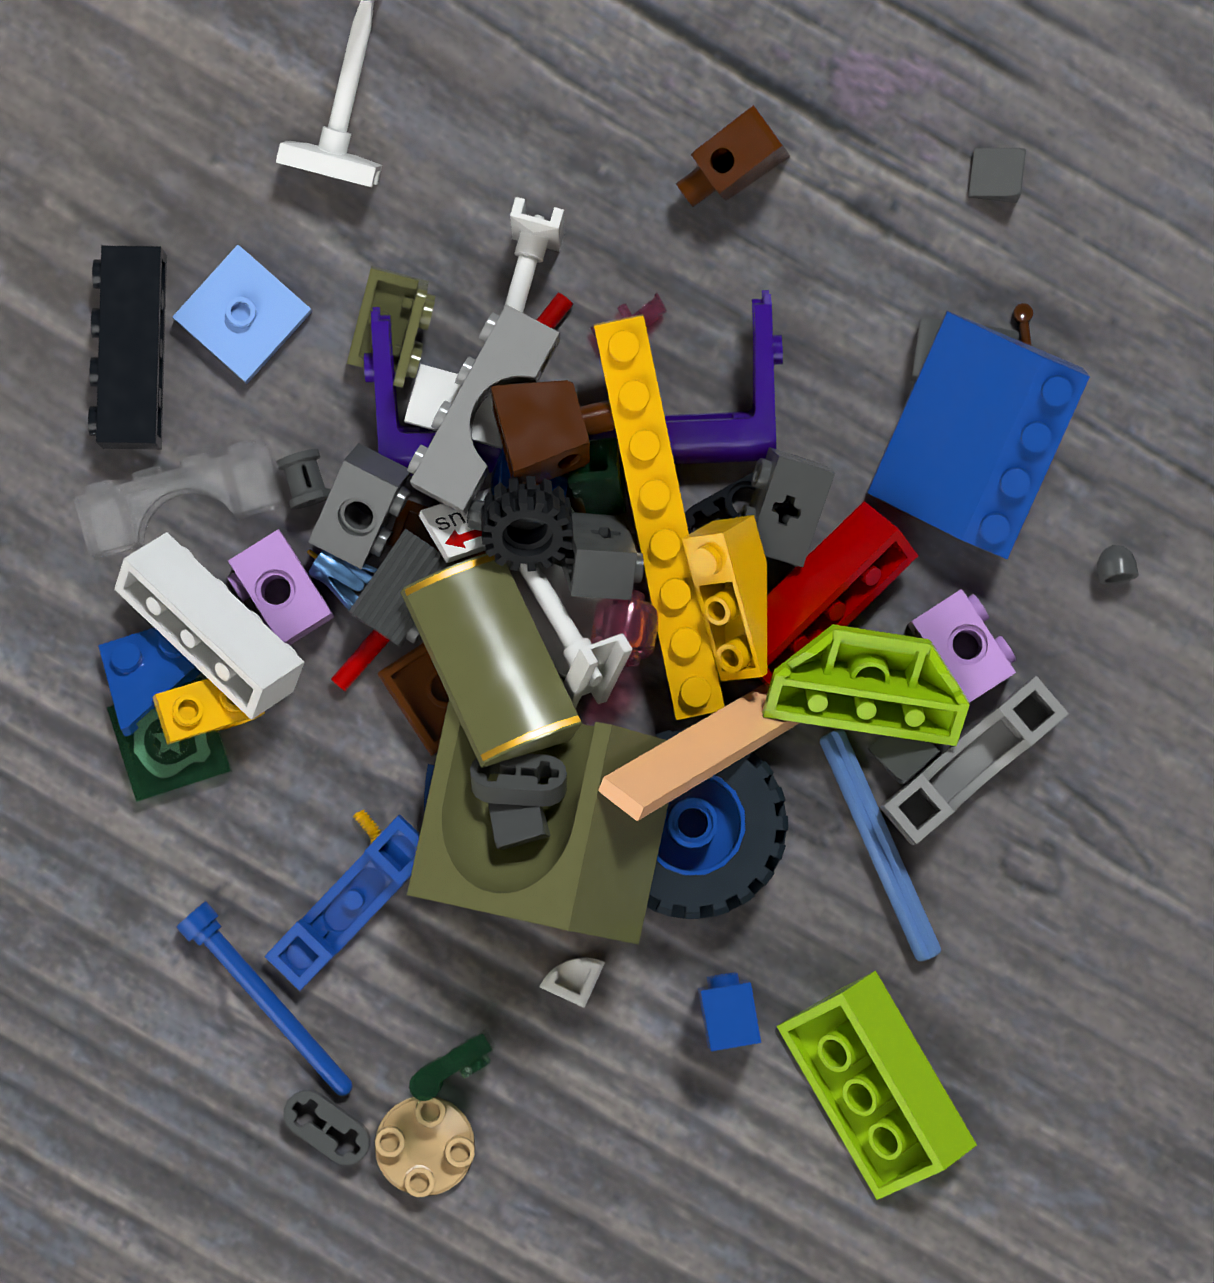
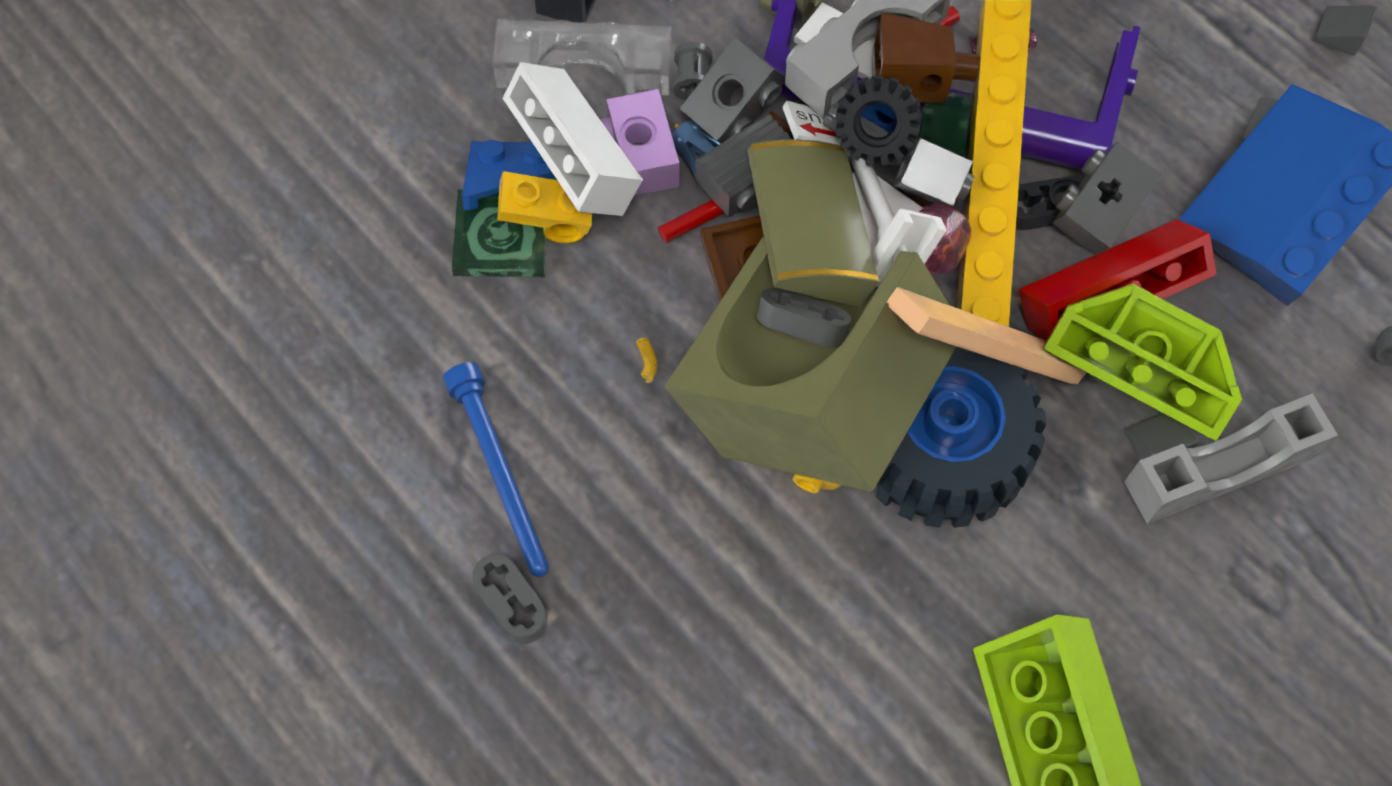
camera: 20 degrees right, 20 degrees down
blue slope [264,815,420,991] -> none
tan dish [375,1095,475,1197] -> none
clear green plate [409,1029,495,1101] -> none
dark grey slope [488,803,551,850] -> none
white tile [539,958,605,1008] -> none
yellow slope [682,515,767,681] -> none
blue brick [698,972,761,1051] -> none
medium blue axle [820,729,941,961] -> none
lavender brick [907,589,1016,703] -> none

